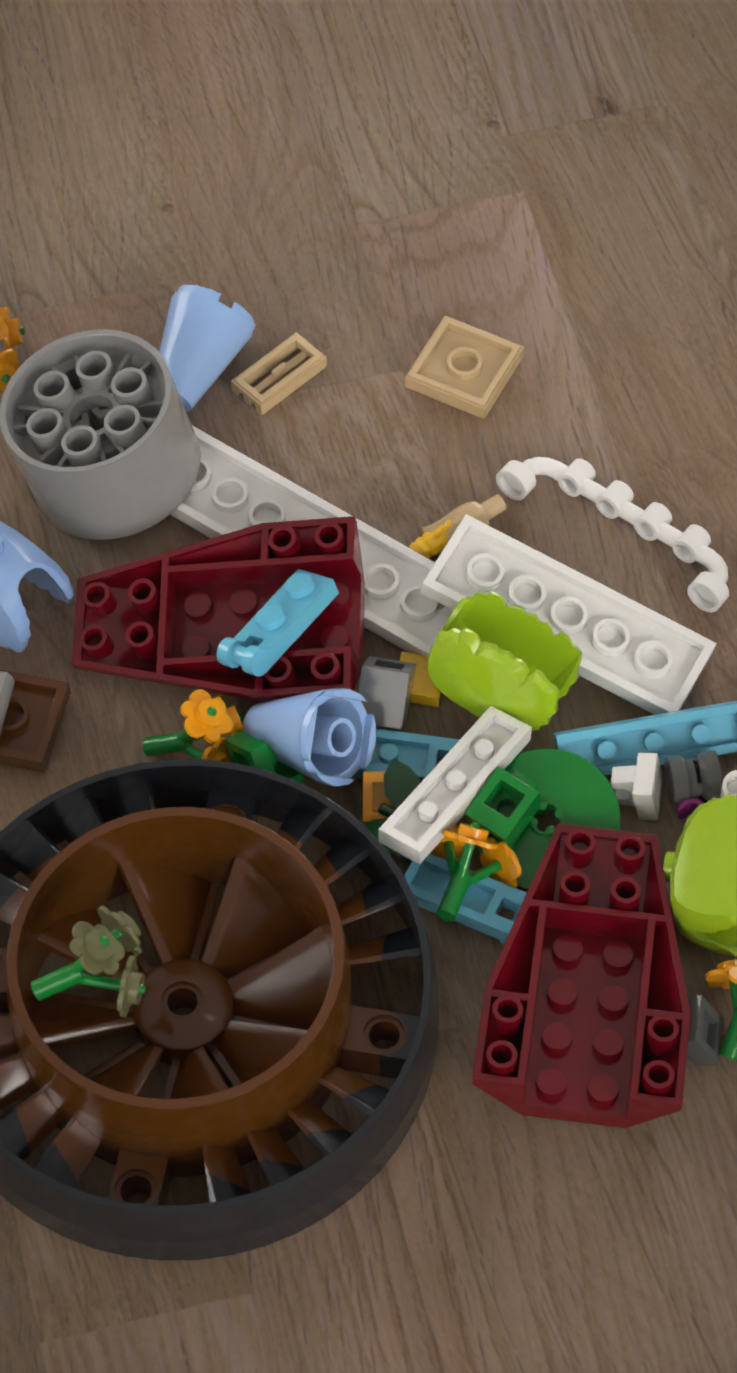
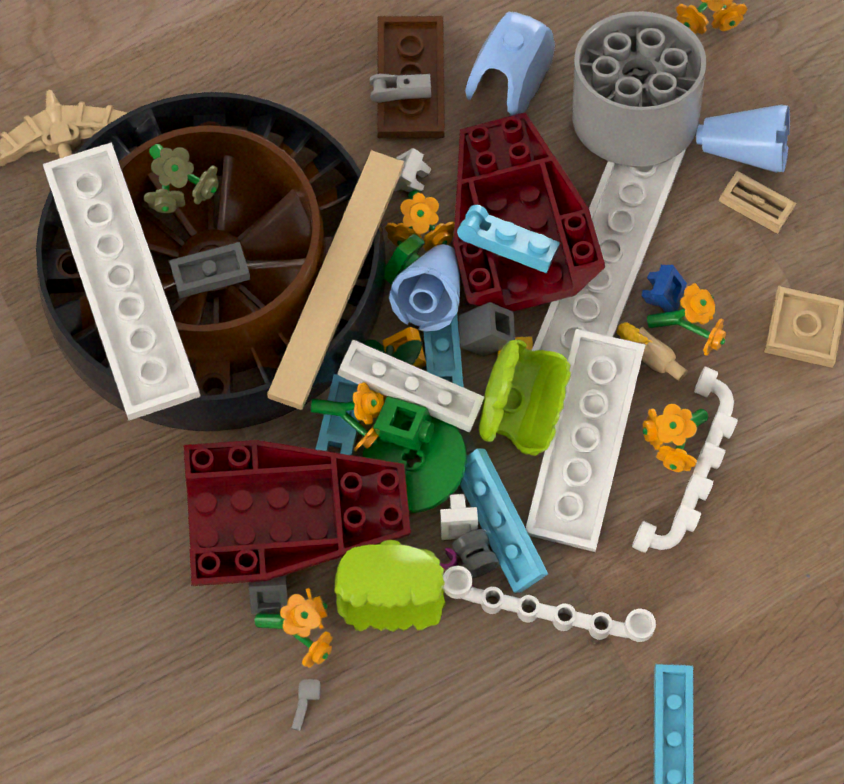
camera: 75 degrees right, 10 degrees up
none -> white plate [43,142,200,420]
none -> dark grey plate [169,242,250,298]
none -> tan tile [267,150,404,410]
none -> white tile [394,148,431,192]
none -> blue tile [641,265,687,312]
none -> light orange plant [642,404,709,472]
none -> light orange plant [647,283,726,356]

